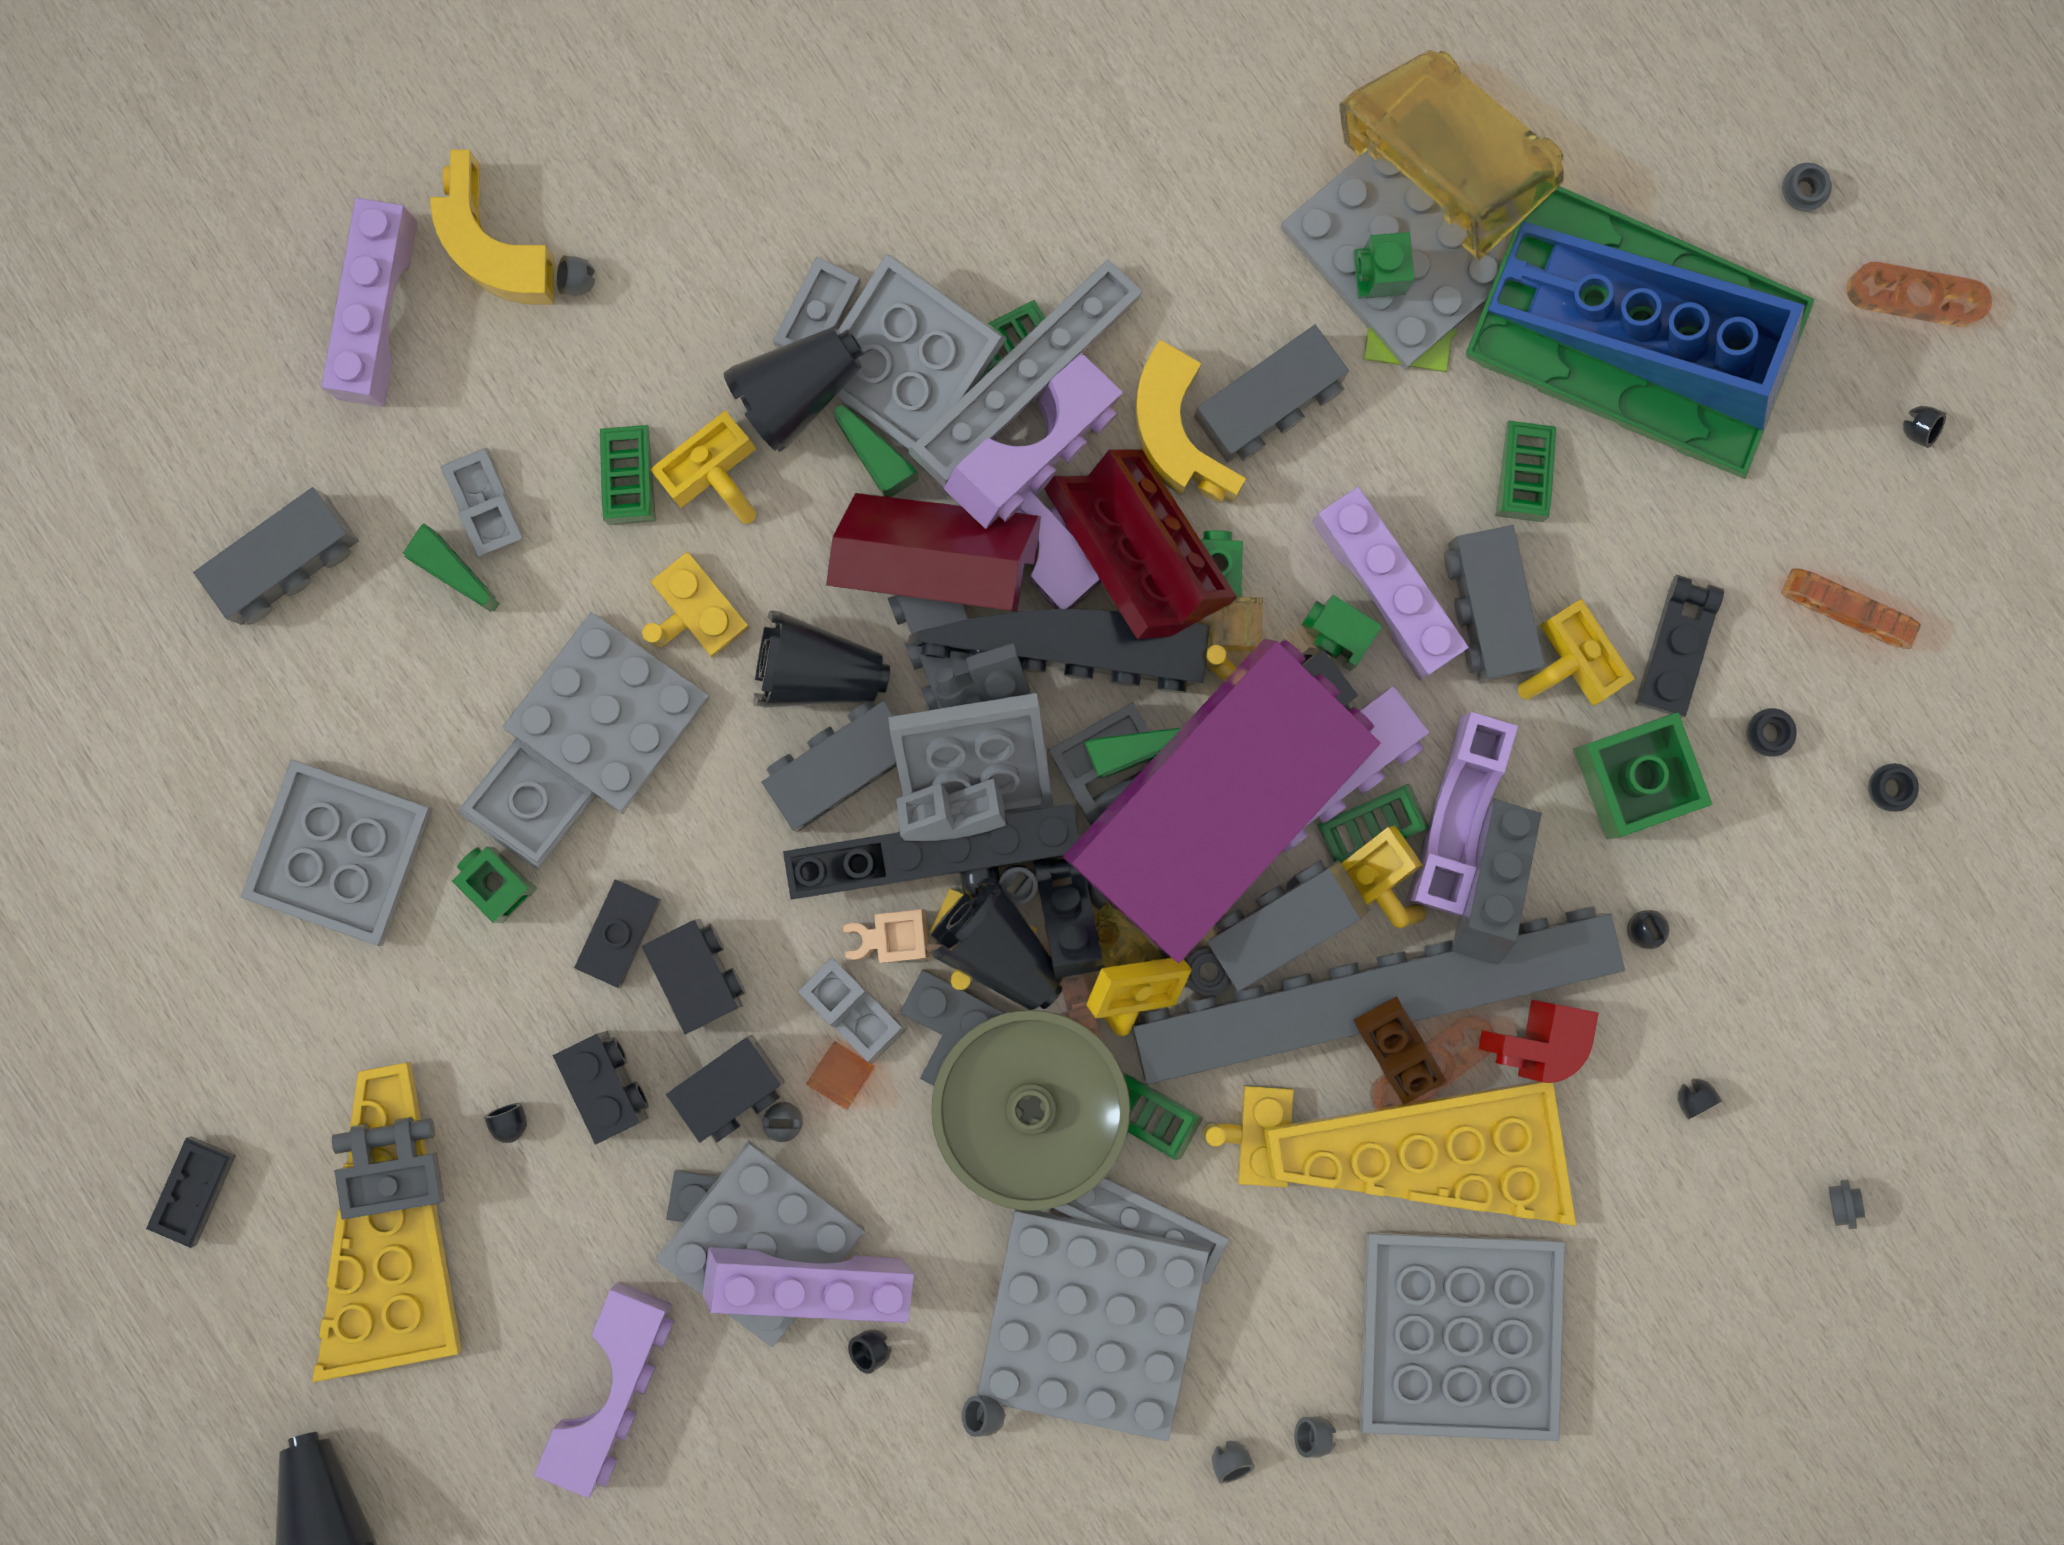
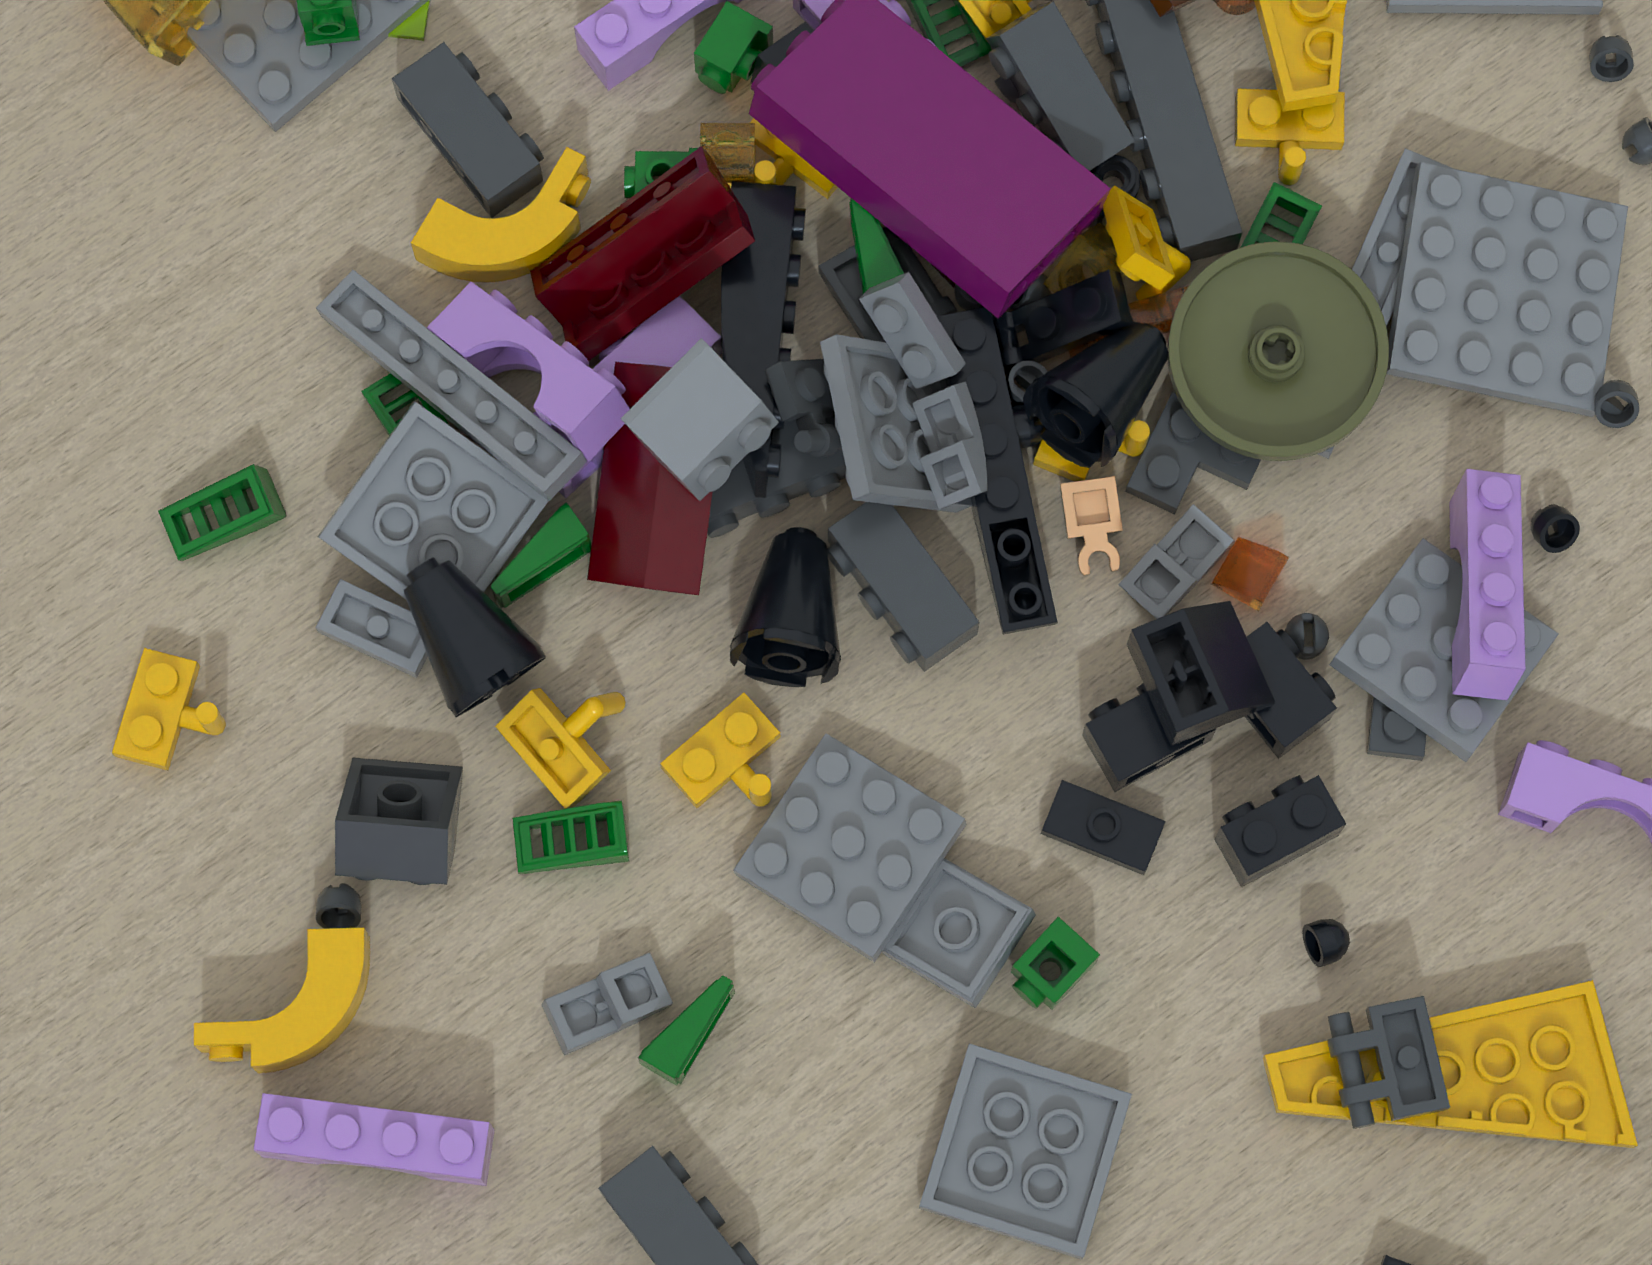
camera: 90 degrees left, 10 degrees down
none -> yellow plate [112,648,226,771]
none -> green slope [158,464,287,561]
none -> dark grey slope [335,758,463,885]
none -> light grey slope [620,338,779,501]
none -> light grey plate [859,272,966,390]
none -> black slope [1127,601,1275,746]

